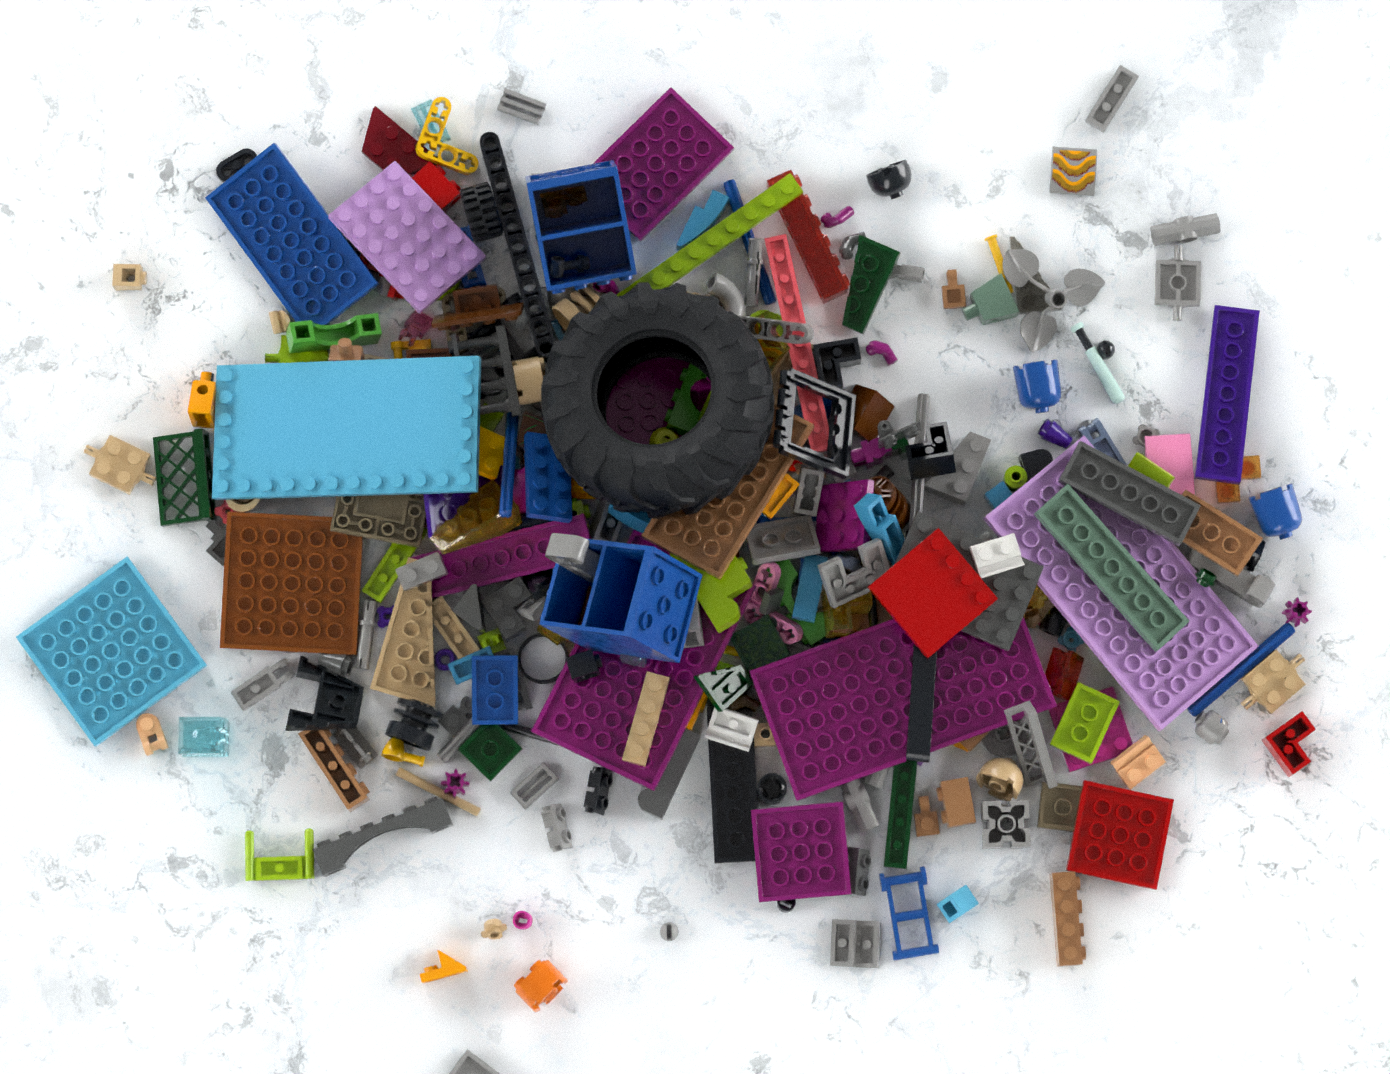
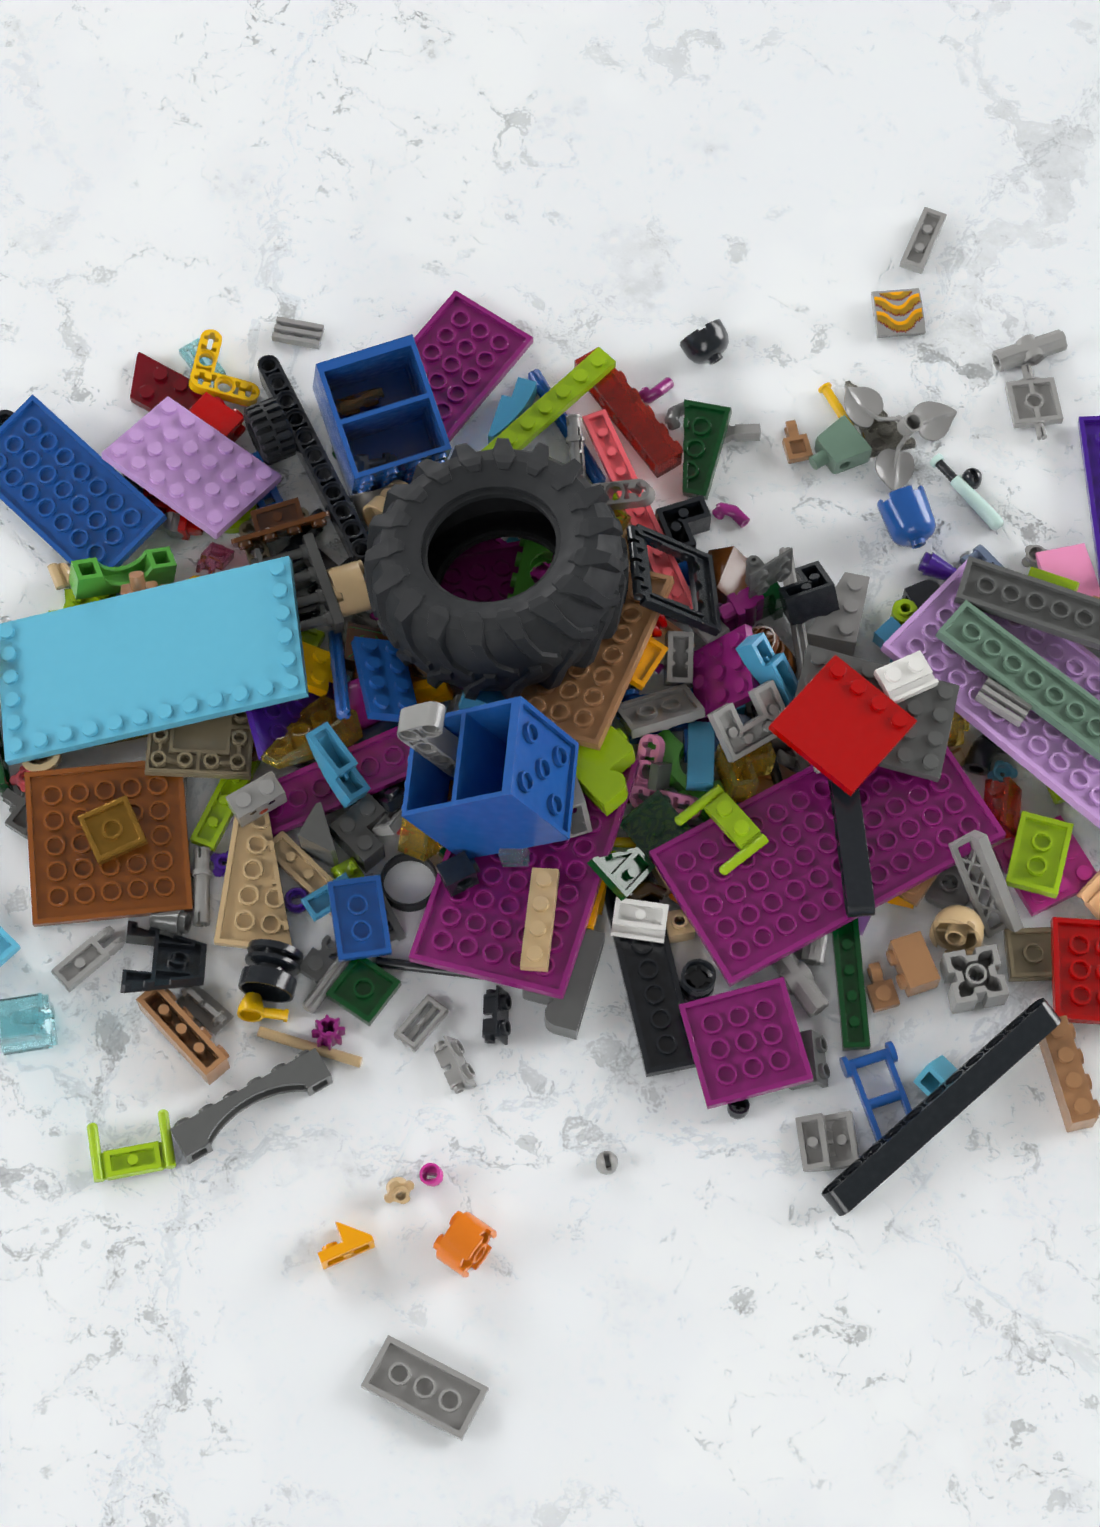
camera: 10 degrees left, 15 degrees down
none -> pearl gold plate [77,795,148,865]
none -> dark azure slope [305,722,371,808]
none -> lime plate [674,784,769,875]
none -> black beam [821,998,1061,1216]
none -> light grey tile [974,677,1032,728]

